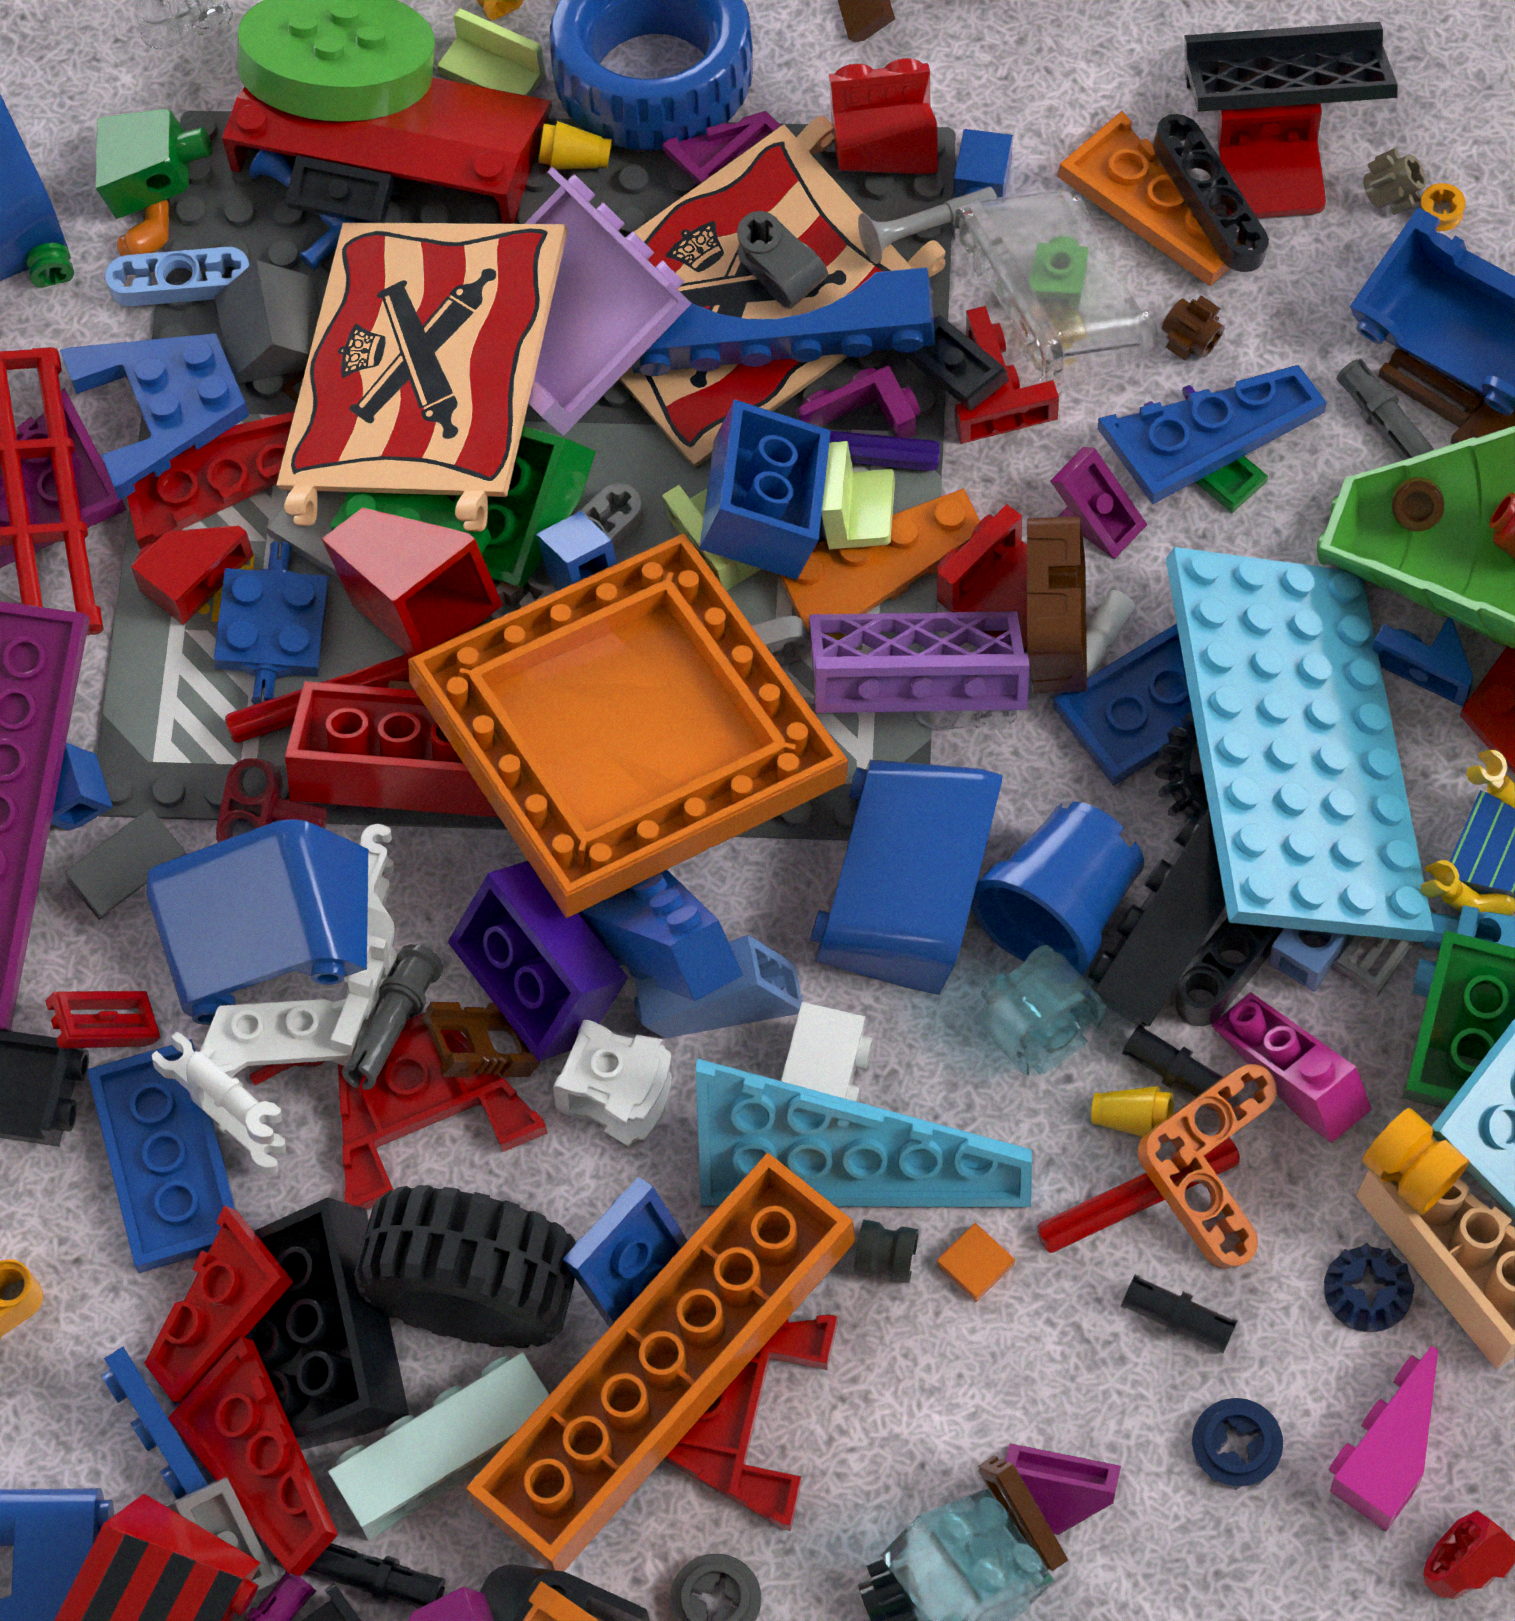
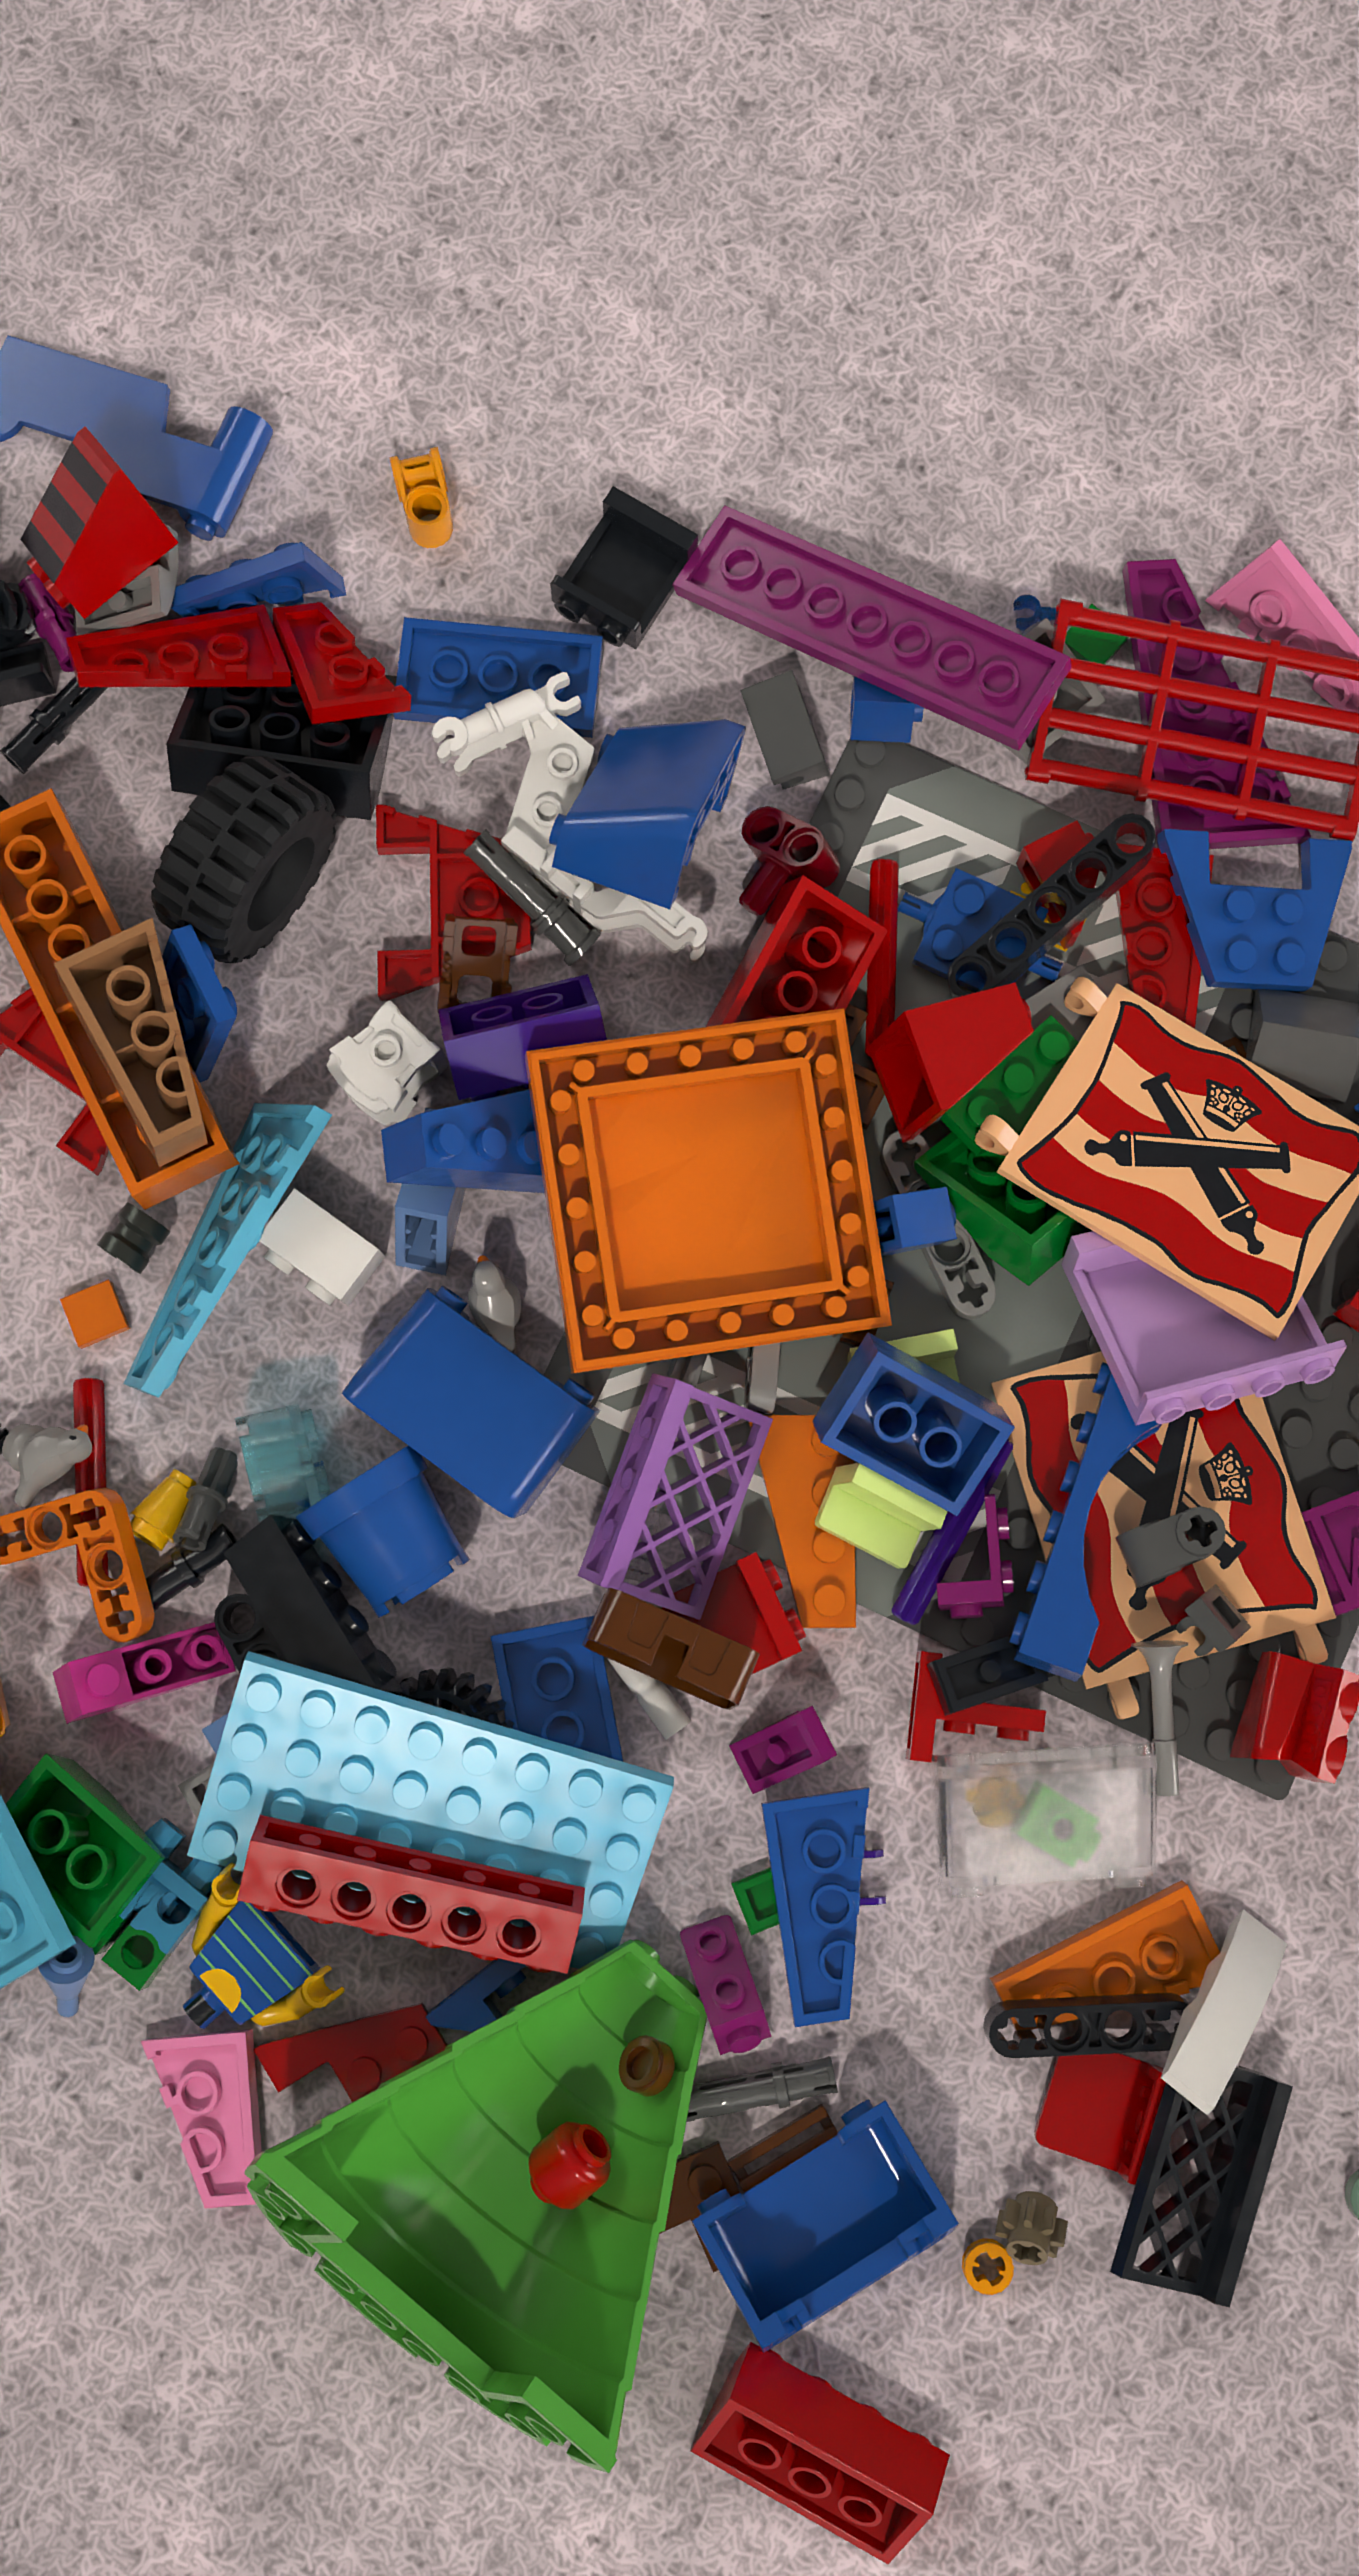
camera: 105 degrees right, 15 degrees up
red tile [45,991,161,1048] -> none
light aqua brick [328,1352,549,1541] -> none
blue brick [954,129,1013,209] -> none
reddish brown gear [1161,295,1225,360] -> none
none -> light grey animal [2,1424,92,1508]
none -> medium nougat wedge [53,918,208,1167]
none -> dark grey axle [172,1447,238,1551]
none -> red brick [237,1815,585,1974]
none -> light grey animal [468,1255,521,1352]
none -> magenta bracket [680,1914,772,2055]
none -> black beam [947,813,1155,998]
none -> white slope [1161,1909,1287,2115]
none -> dark grey tile [1176,1585,1251,1656]

